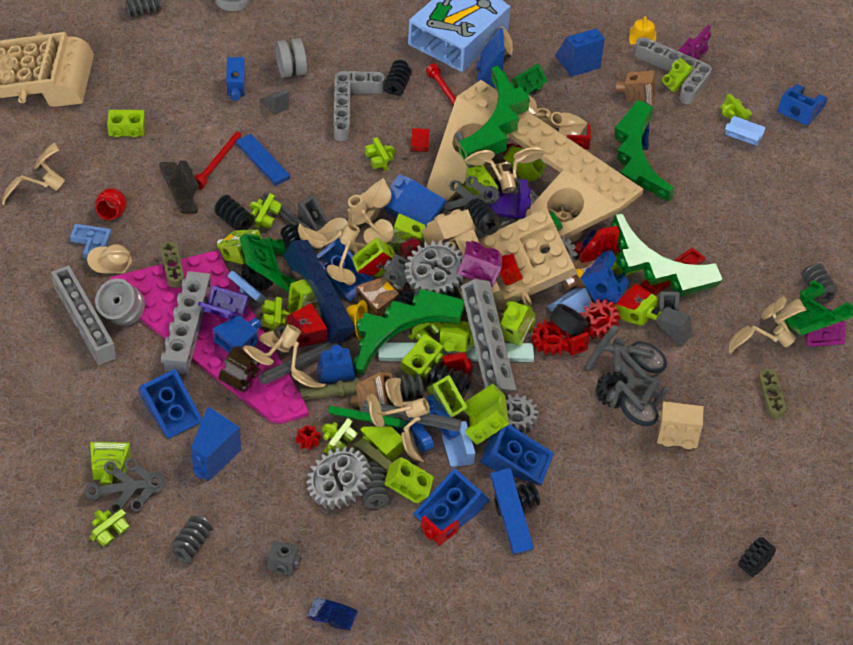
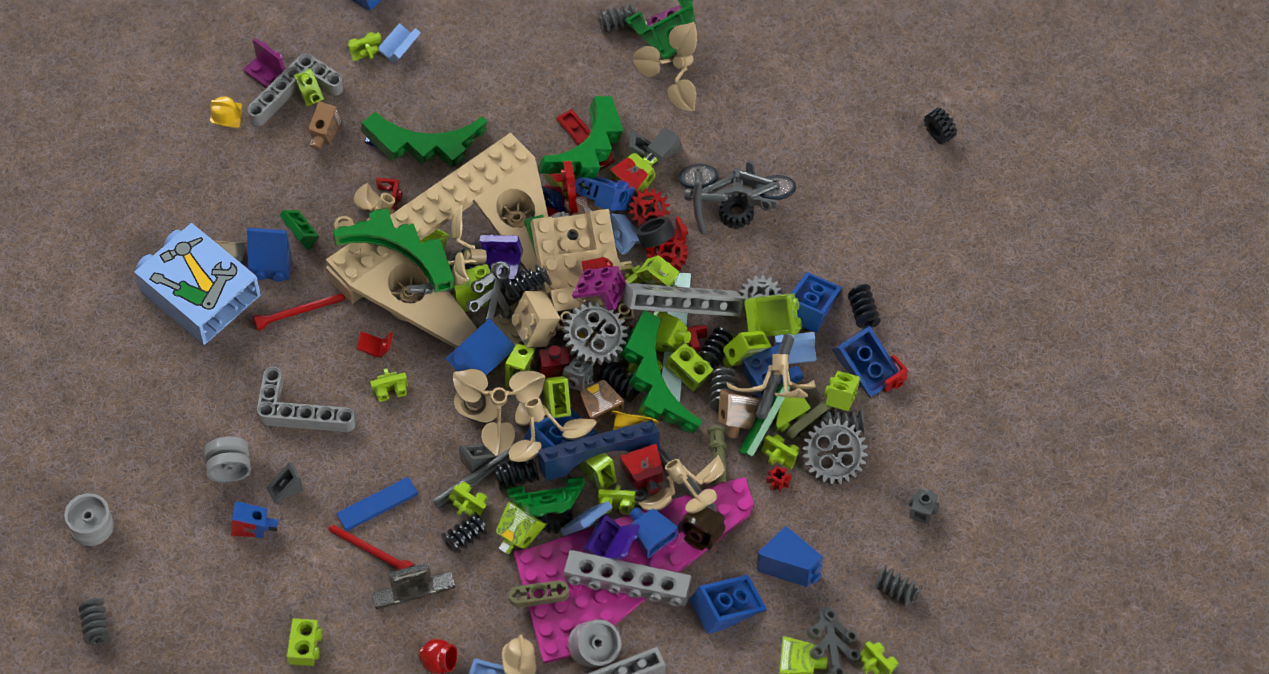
camera: 80 degrees left, 10 degrees up
clear blue slope [307,597,358,631] -> none
blue torso [317,345,356,384] -> none
black piece [383,59,412,96] -> none
blue tile [490,468,534,554] -> none
blue slope [555,28,605,77] -> none
tan brick [657,401,704,449] -> none
olive beam [758,369,786,418] -> none

